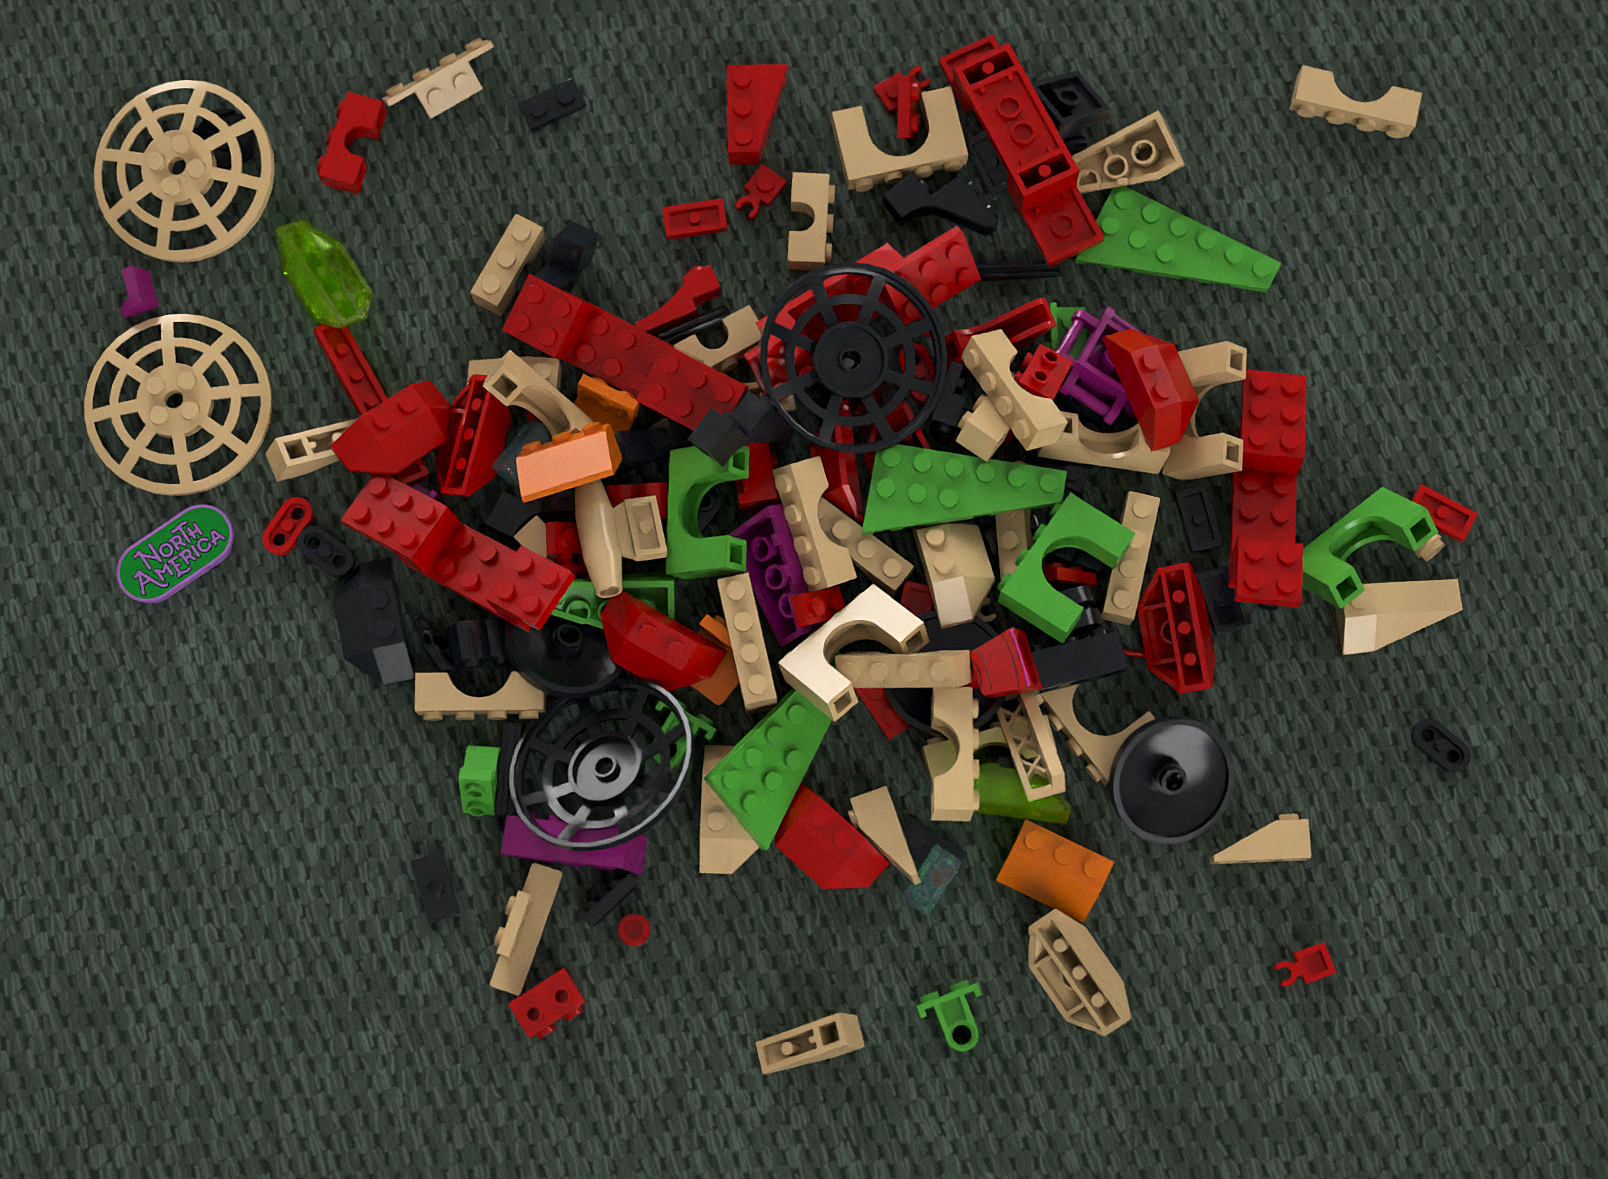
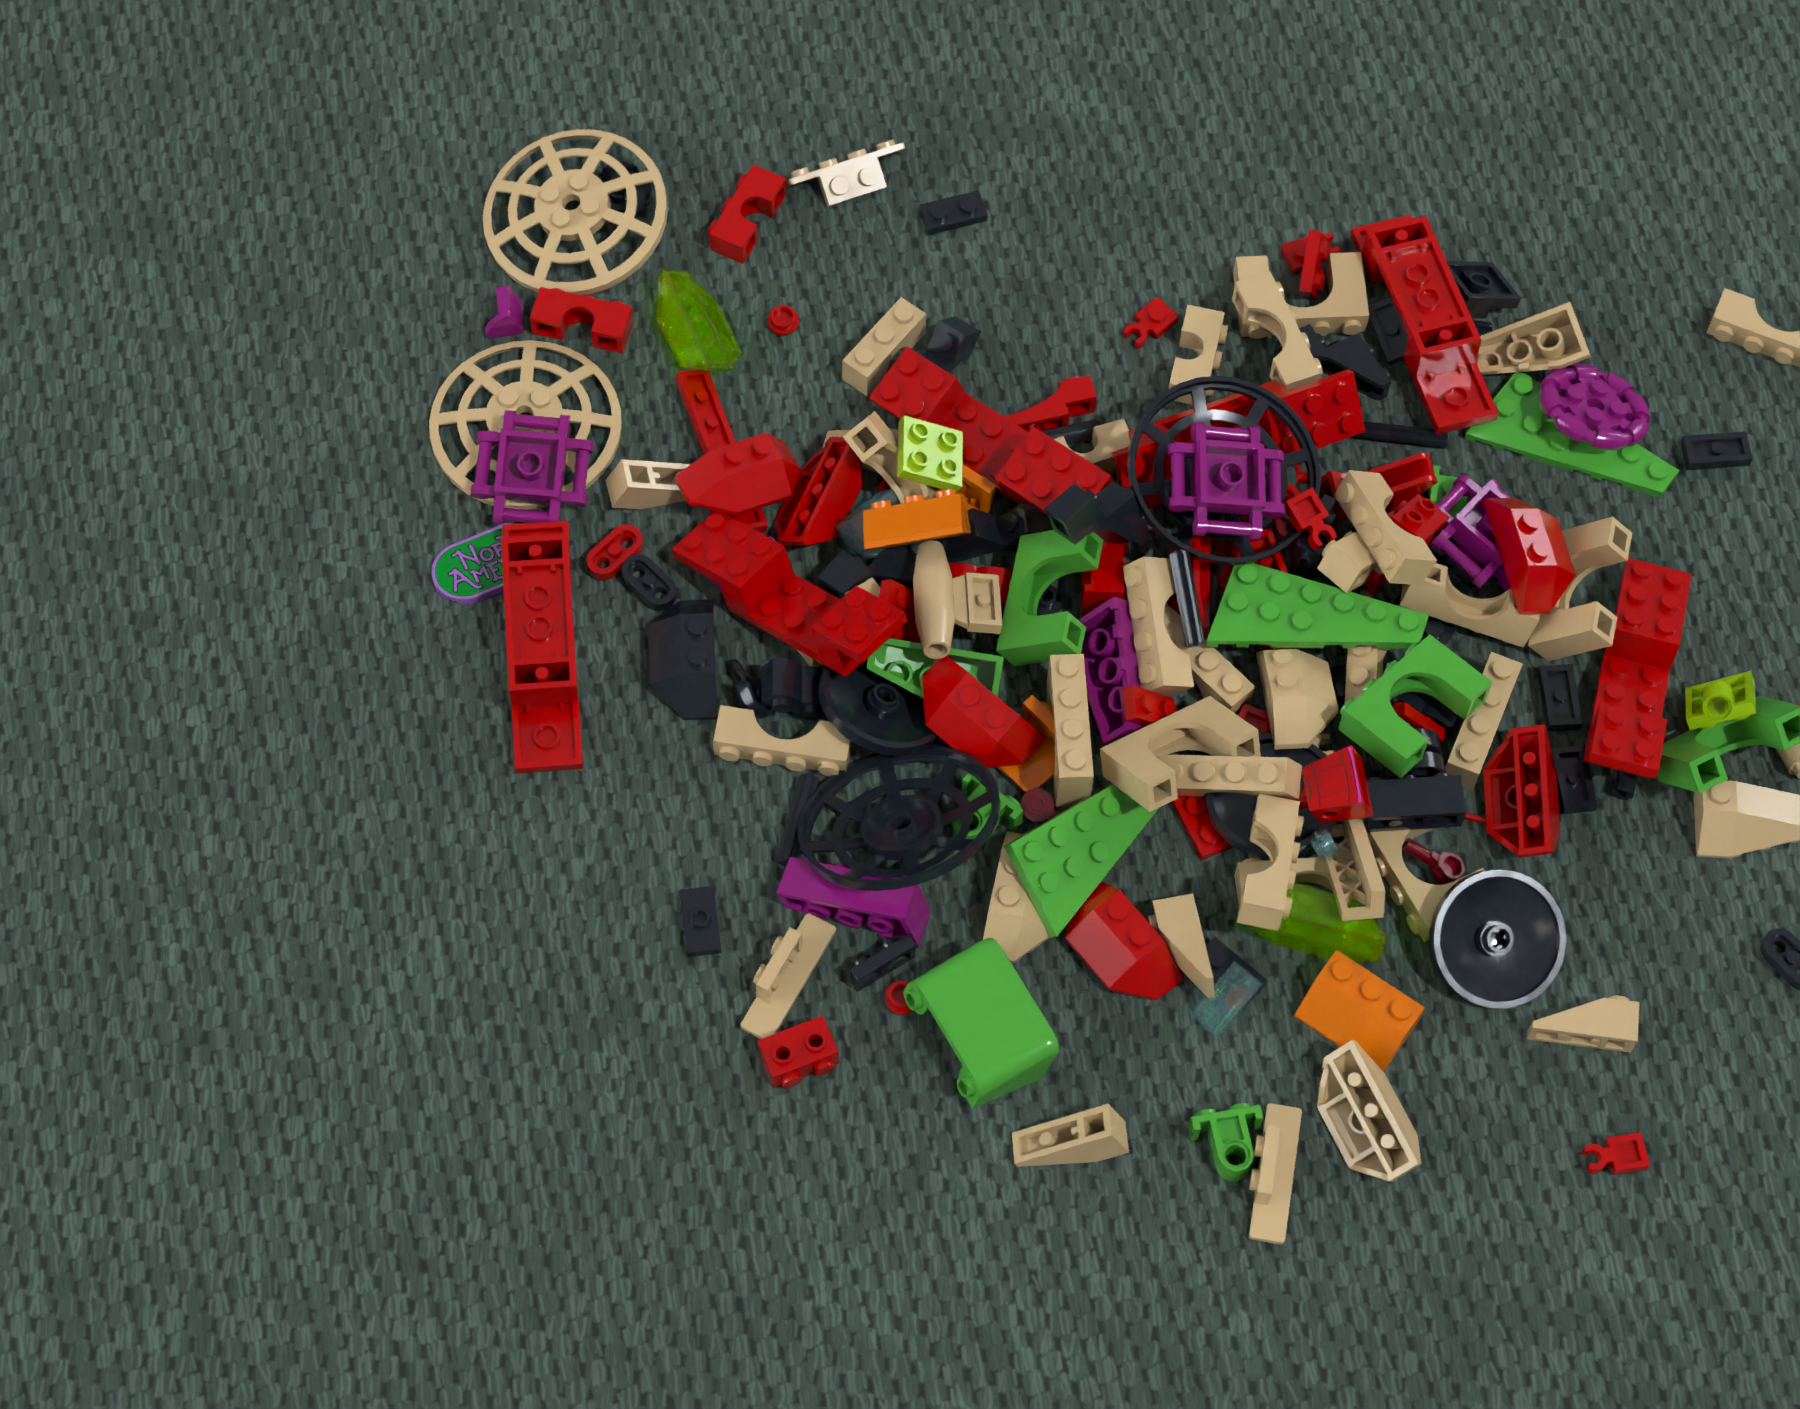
camera: 10 degrees right, 15 degrees down
bright green pin [458,745,501,816] -> none
red plate [662,198,728,240] -> none
red wedge [727,64,788,165] -> none
none -> magenta brick [470,410,594,524]
none -> red bracket [501,521,583,773]
none -> red arch [530,287,634,354]
none -> red plate [767,305,799,336]
none -> lime plate [897,415,963,493]
none -> bright green windscreen [903,938,1059,1108]
none -> dark red plate [1021,788,1060,822]
none -> magenta brick [1168,422,1285,540]
none -> black axle [1169,549,1205,648]
none -> tan arch [1232,271,1323,390]
none -> tan bracket [1249,1103,1302,1245]
none -> red plate [1283,487,1337,551]
none -> clear light blue plate [1310,828,1340,861]
none -> dark red plate [1402,838,1465,885]
none -> magenta plate [1539,364,1650,450]
none -> black plate [1680,431,1753,470]
none -> lime plate [1685,671,1756,730]

